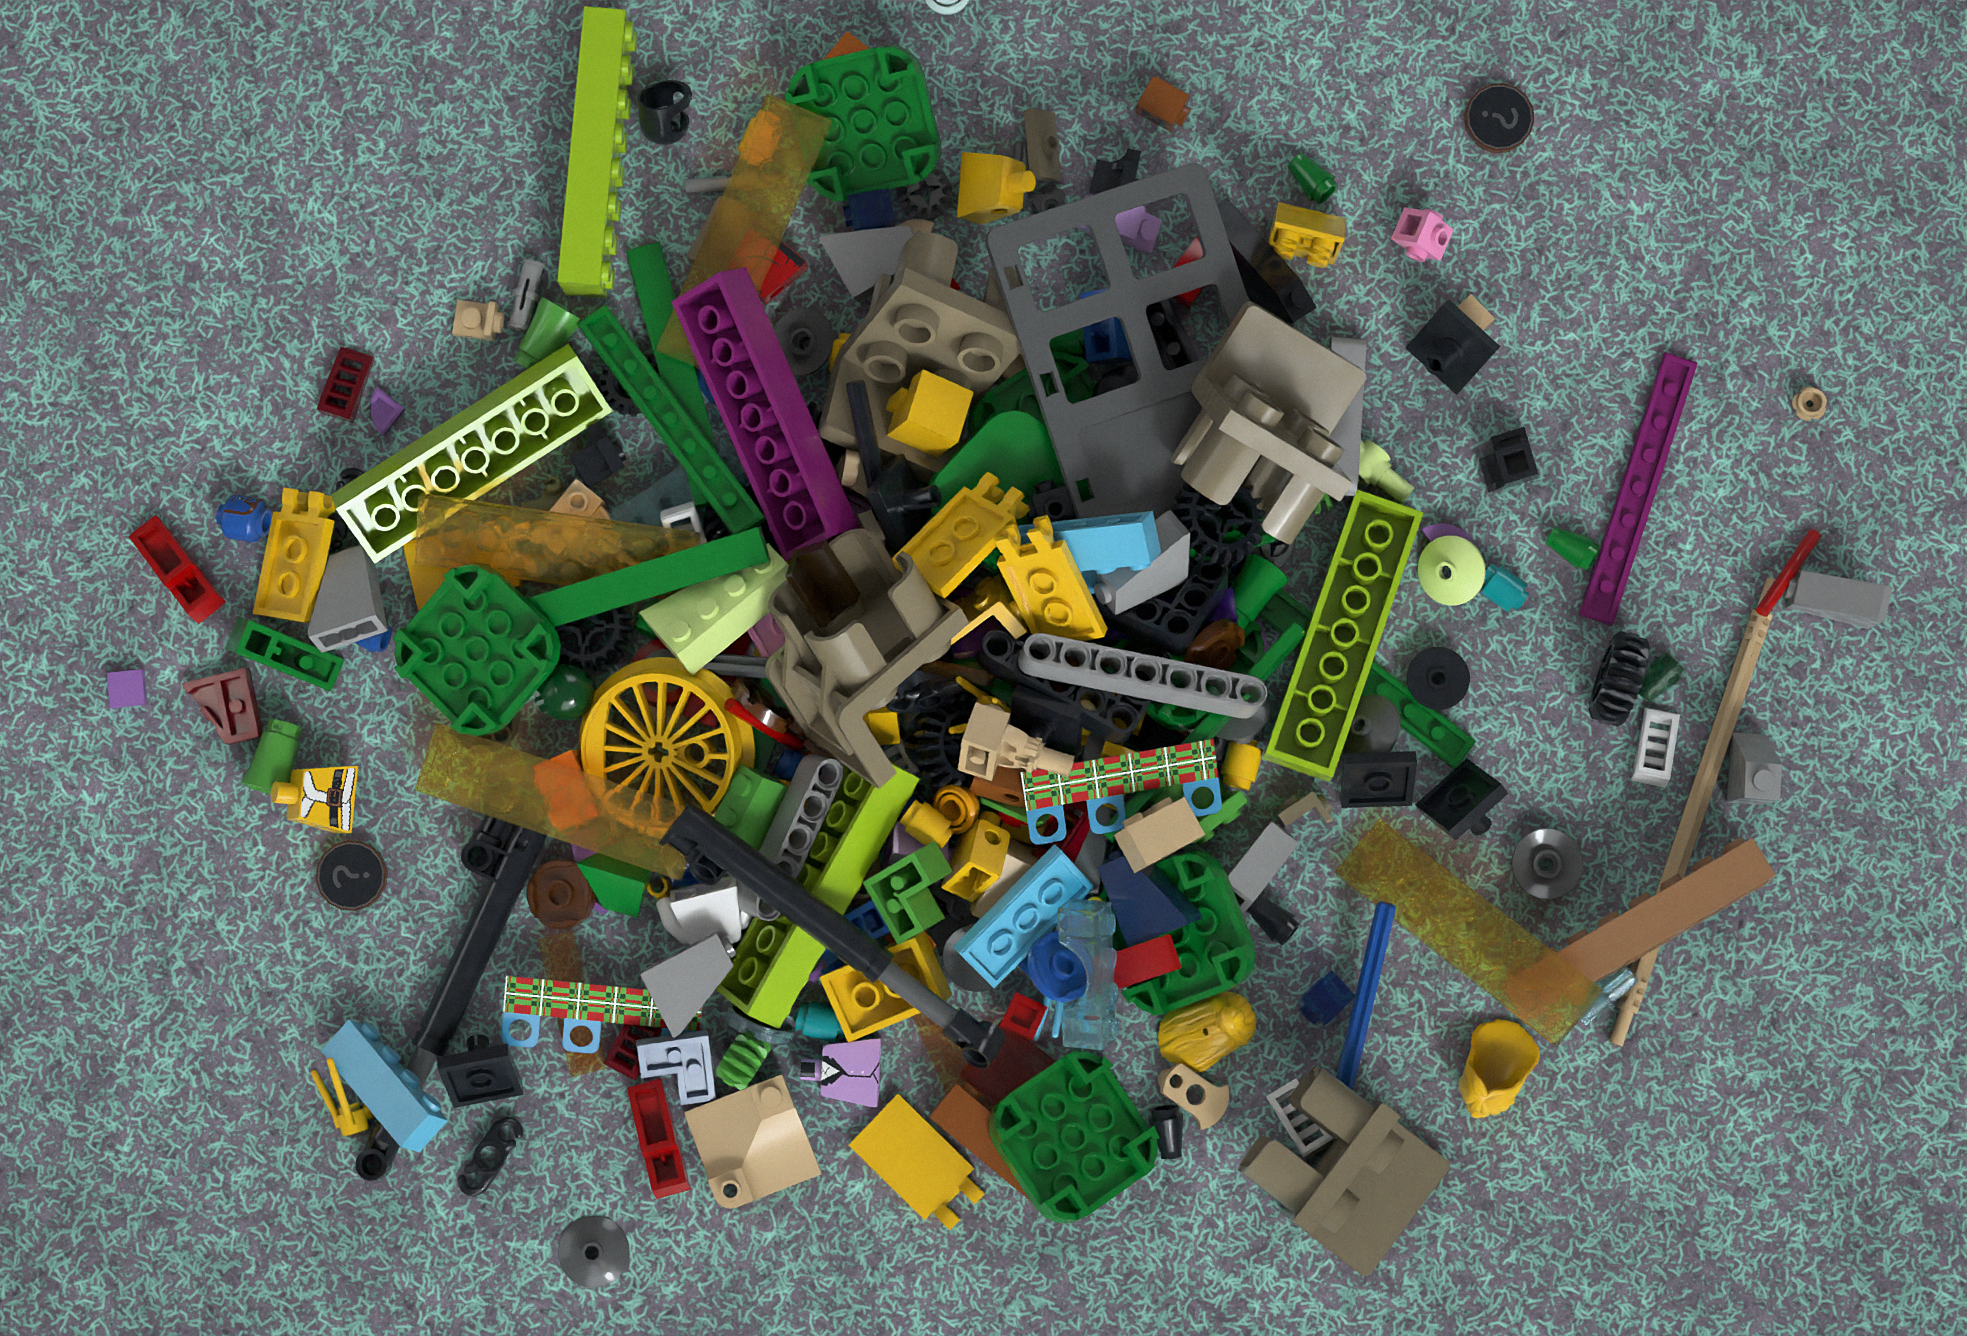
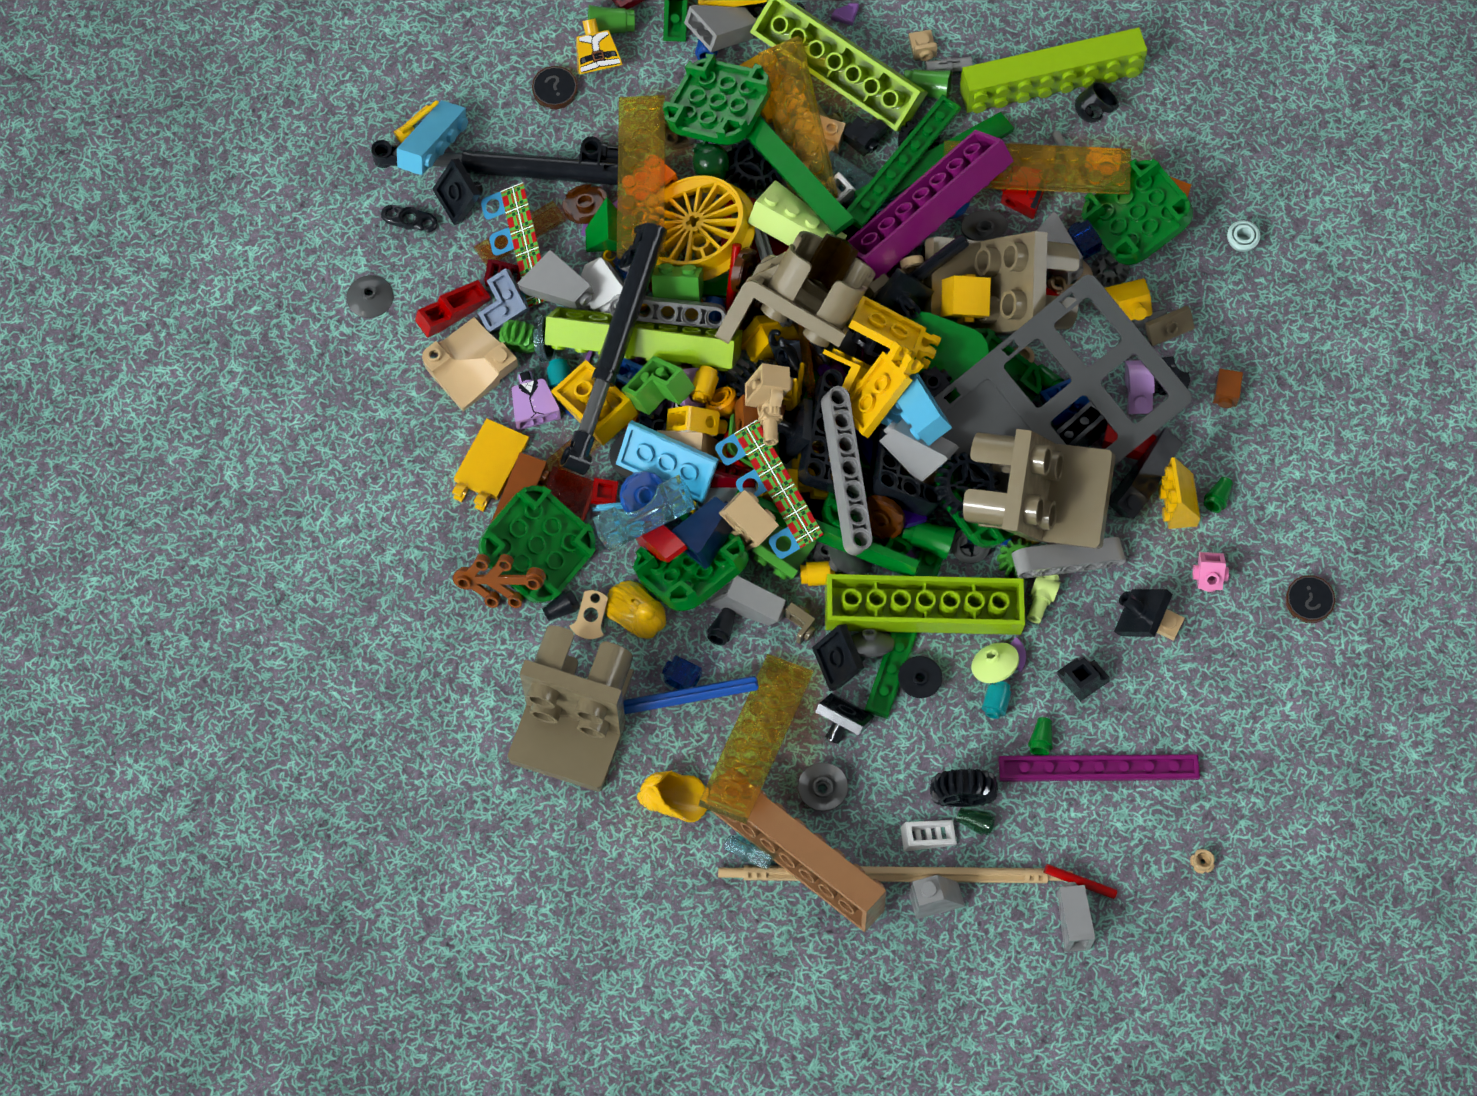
camera: 70 degrees right, 15 degrees down
none -> dark orange plant [453,554,546,608]

